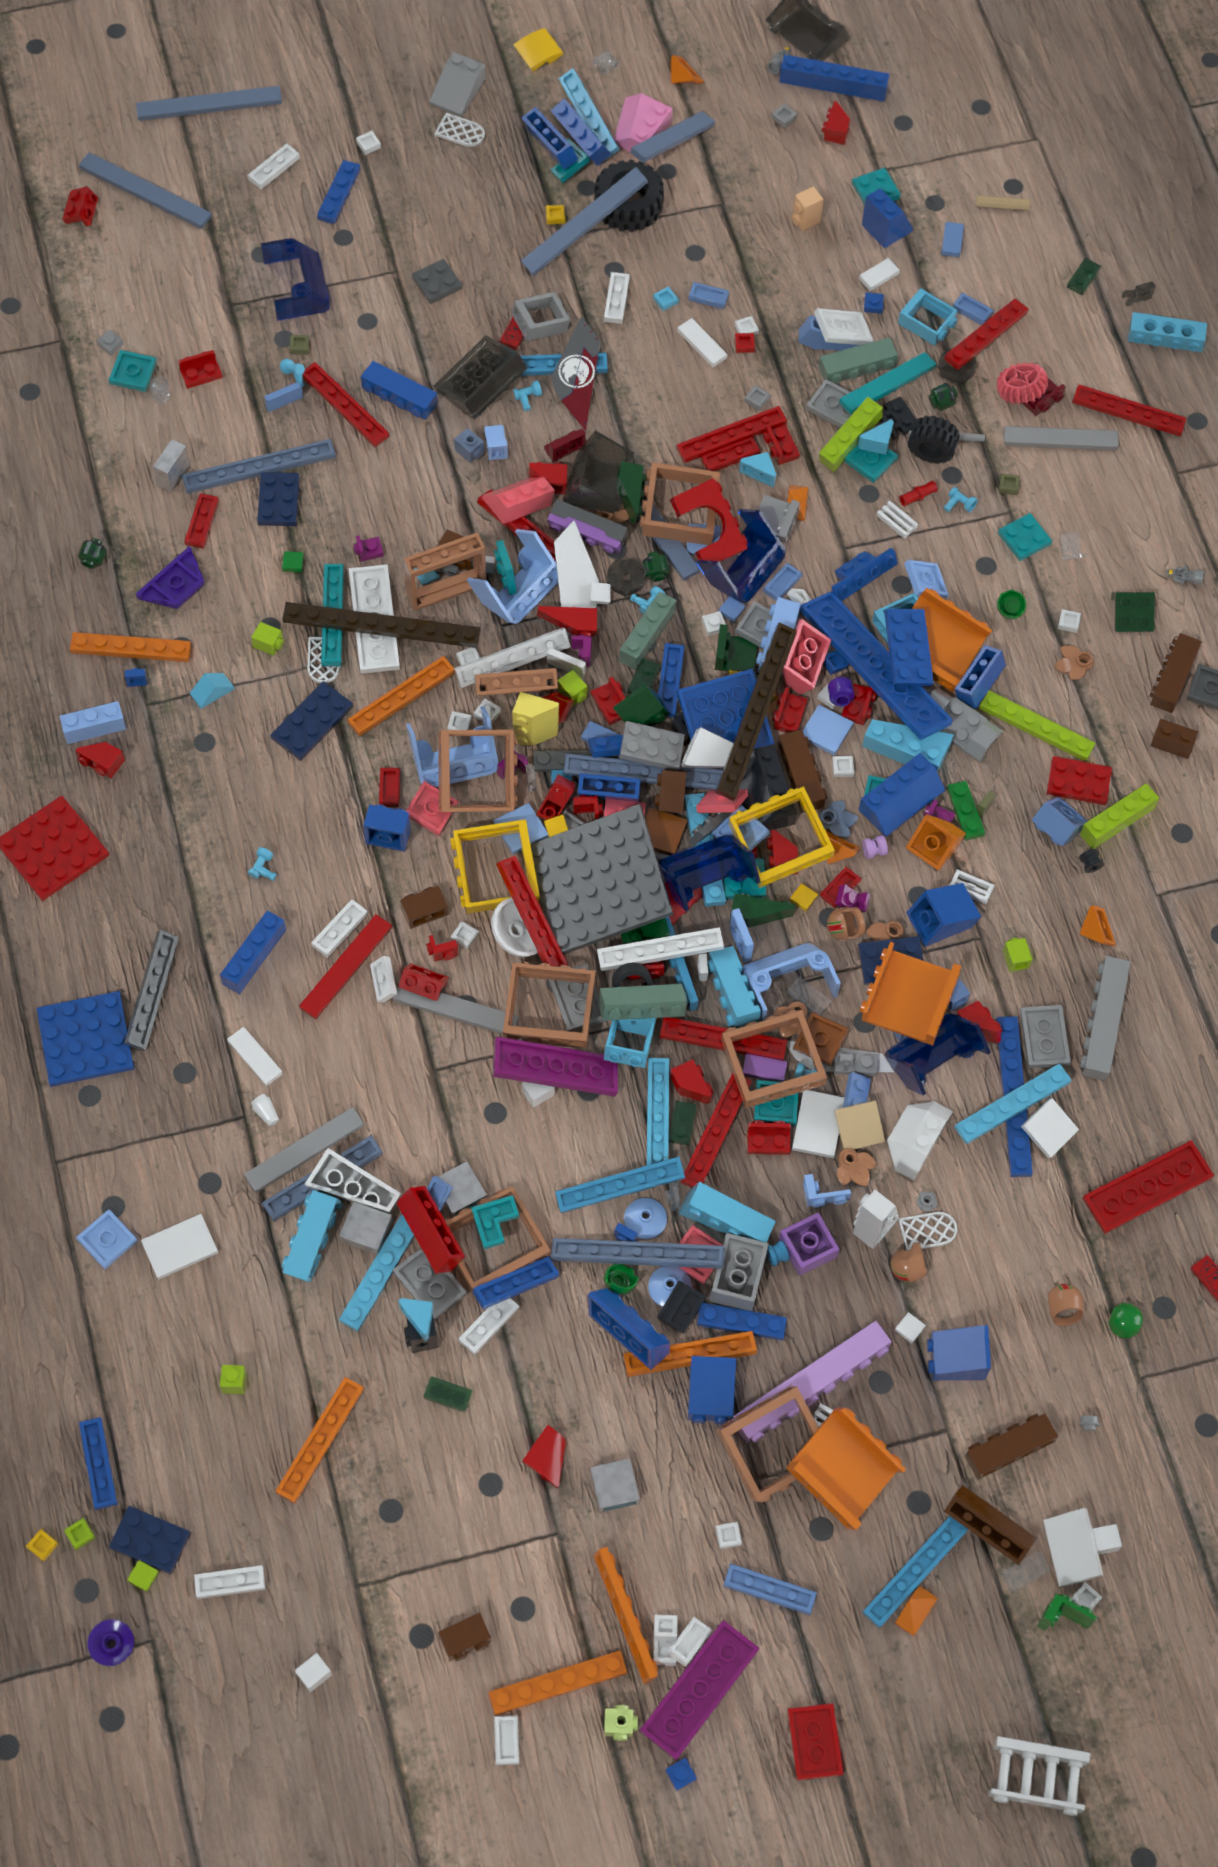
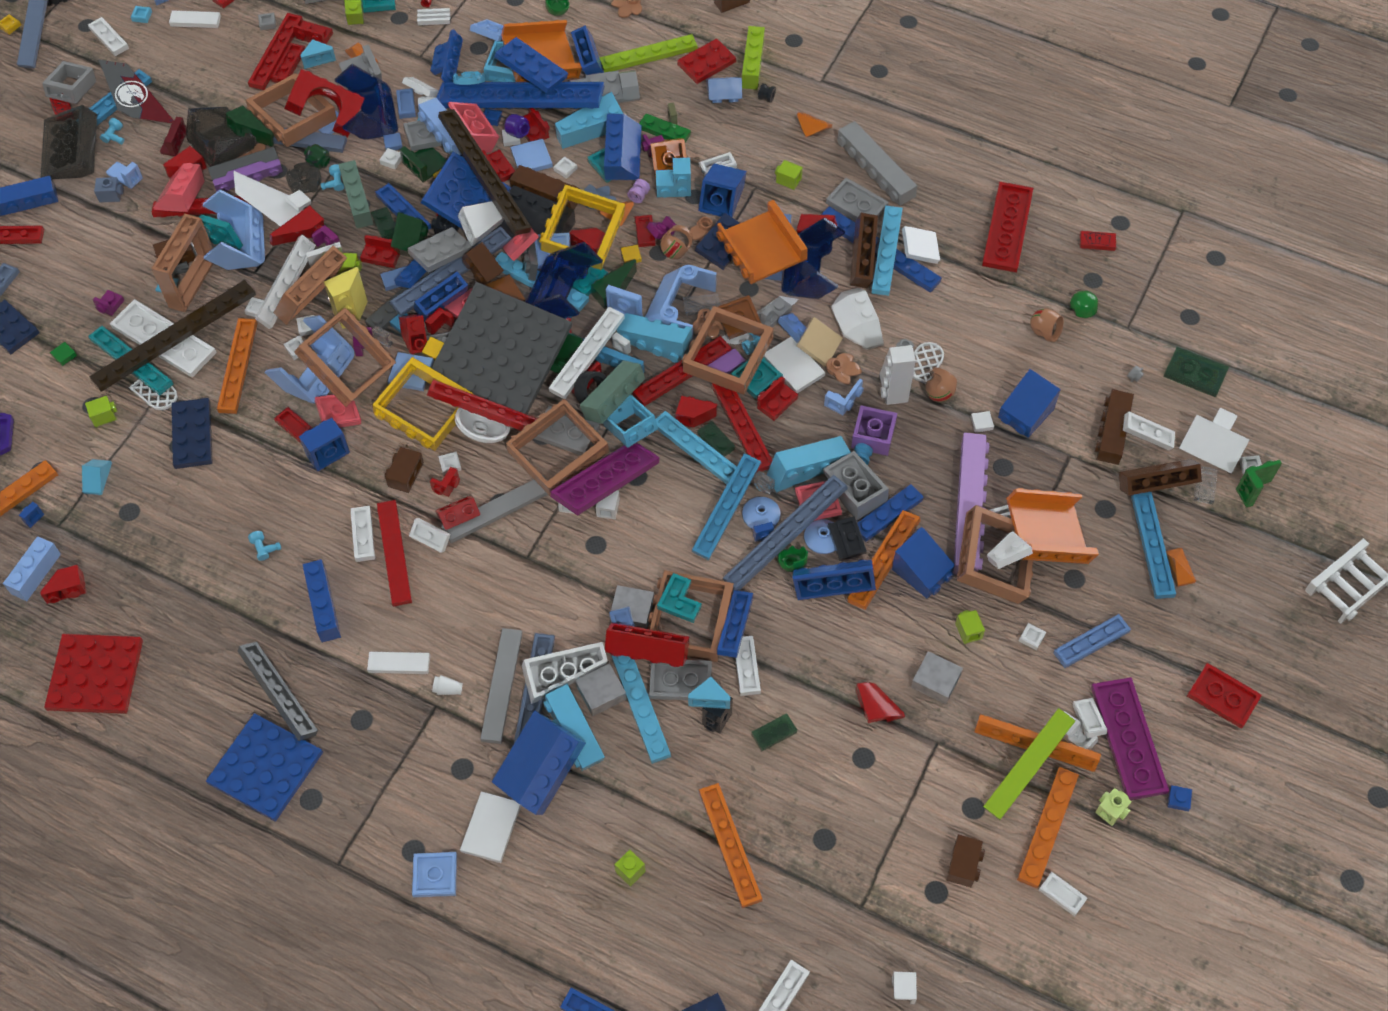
camera: 45 degrees left, 5 degrees down
none -> white plate [402,77,439,97]
none -> medium azure tile [453,71,486,85]
none -> blue slope [492,710,586,815]
none -> medium azure brick [656,158,691,198]
none -> reddish brown brick [850,212,878,288]
none -> lime brick [955,610,985,644]
none -> lime tile [983,708,1075,820]
none -> white wing [987,531,1033,569]
none -> white plate [1123,412,1175,450]
none -> clear green tile [1163,346,1229,398]

